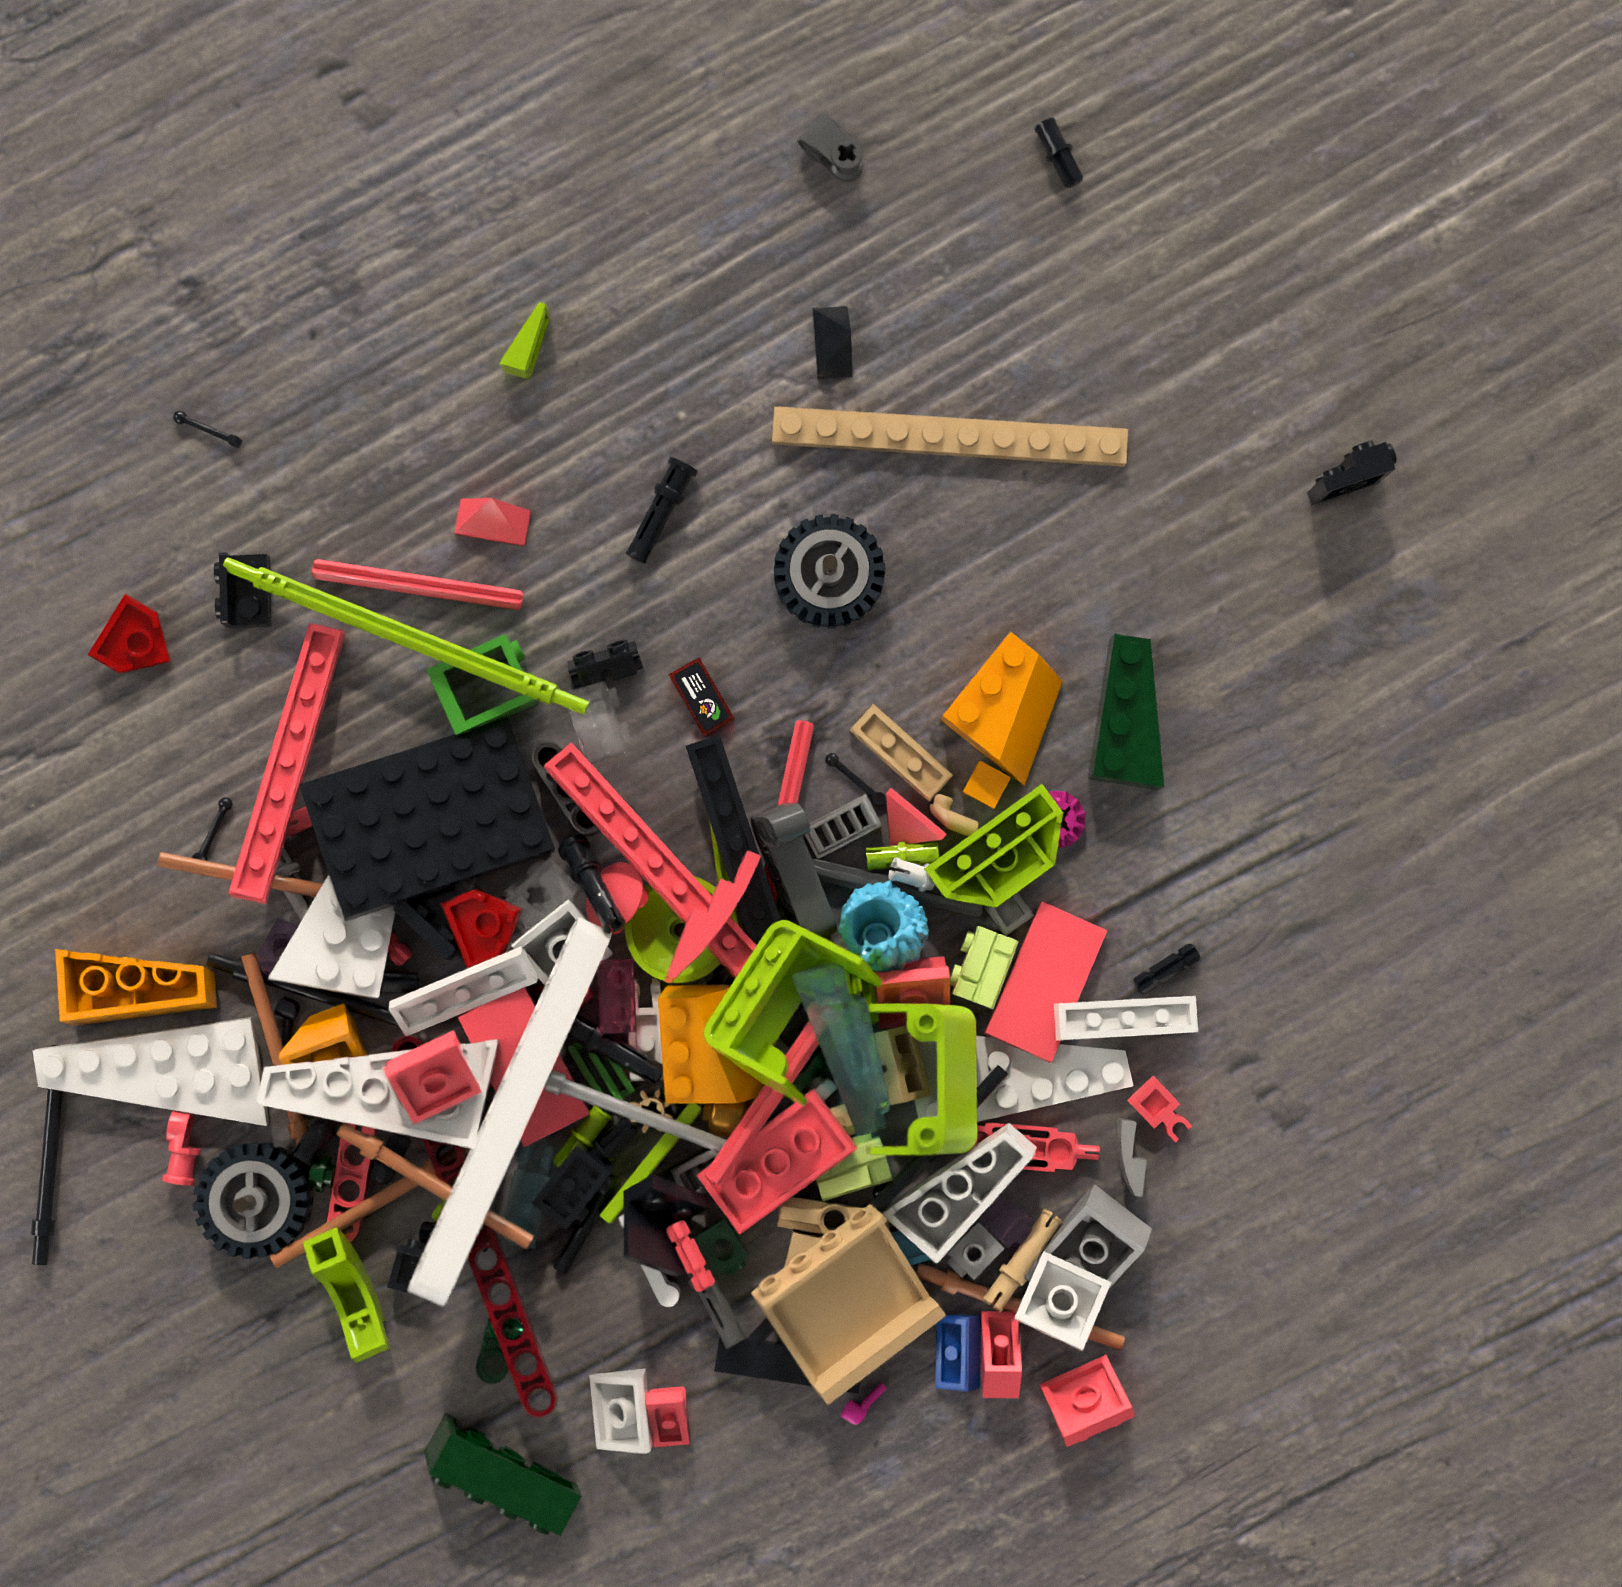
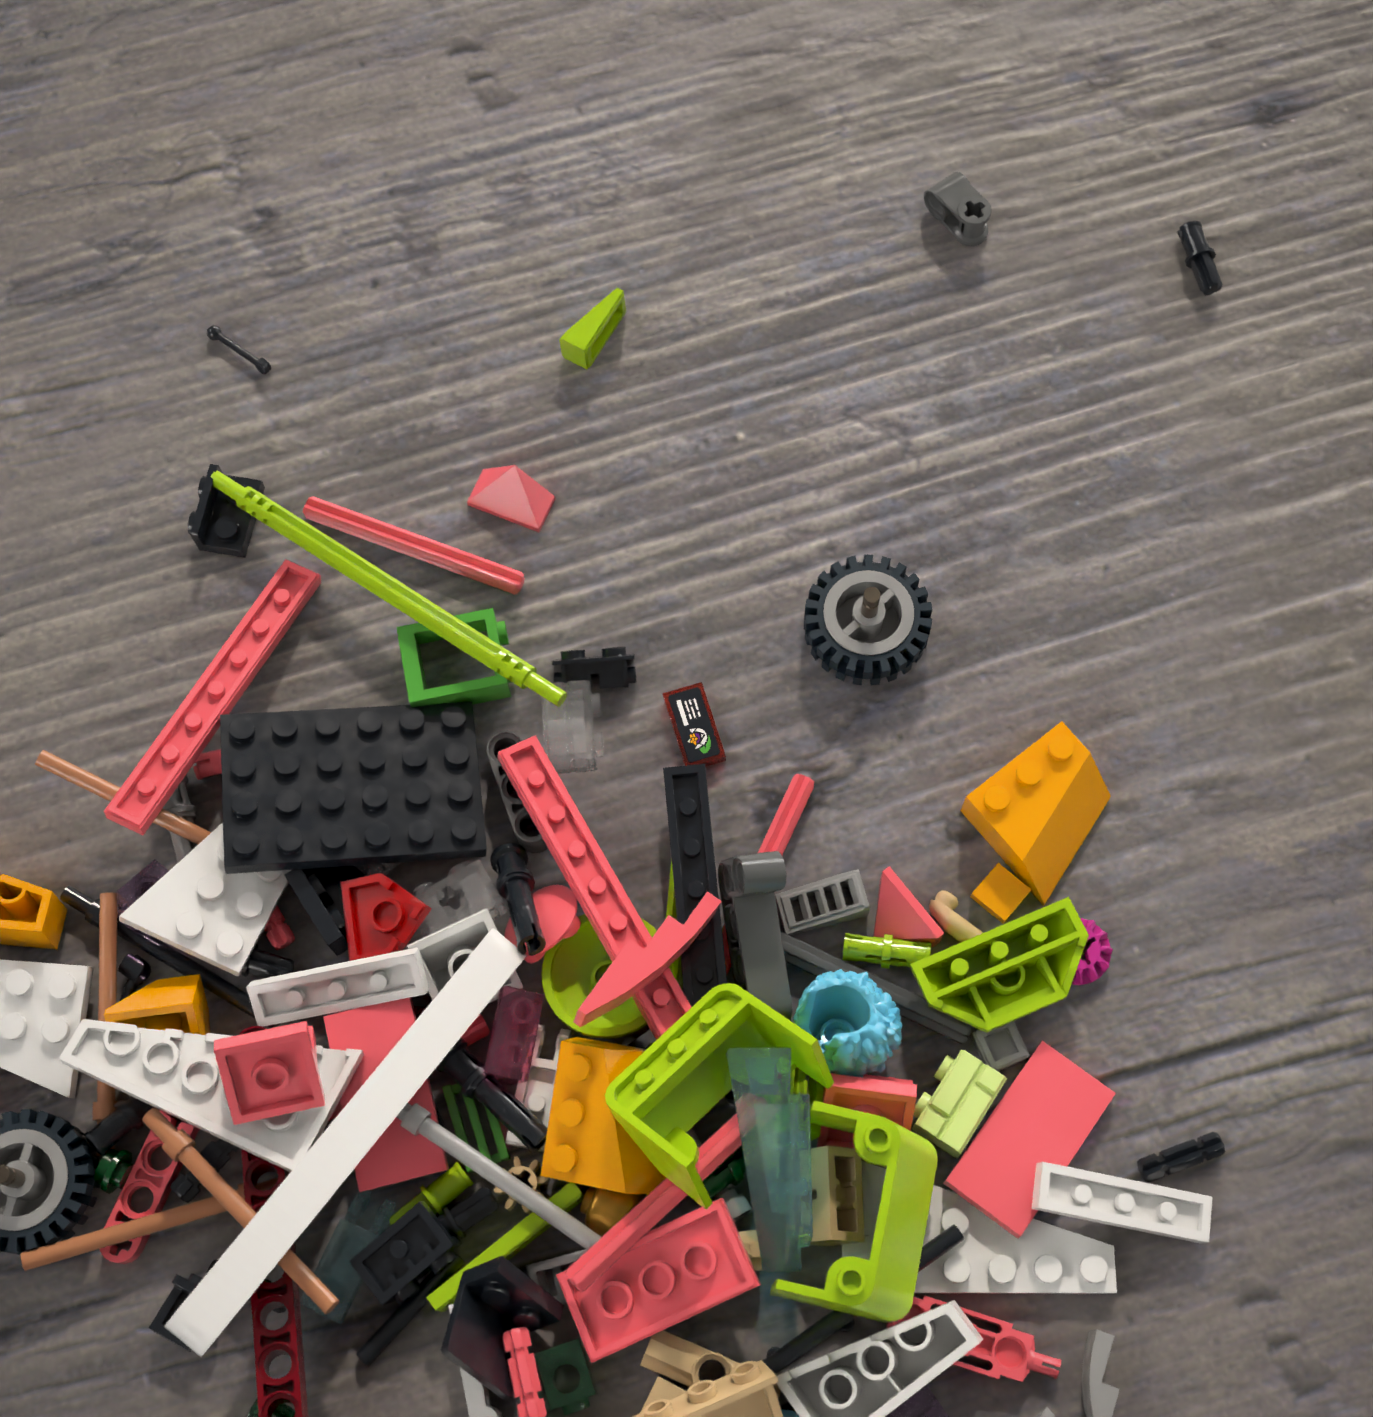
camera: 20 degrees right, 15 degrees down
red plate [87,594,171,674] -> none
black hinge [192,797,233,861] -> none
lime arch [303,1227,390,1363] -> none
black pin [625,457,698,564] -> none
tan plate [772,406,1128,467] -> none
black slope [812,306,853,379] -> none
yellowish green brick [816,1132,892,1201] -> none
black hinge [825,753,886,806] -> none
tan tile [849,704,953,802] -> none
white pin [889,858,935,892] -> none
dark green wedge [1088,633,1164,790] -> none
coral plate [1127,1076,1192,1142] -> none

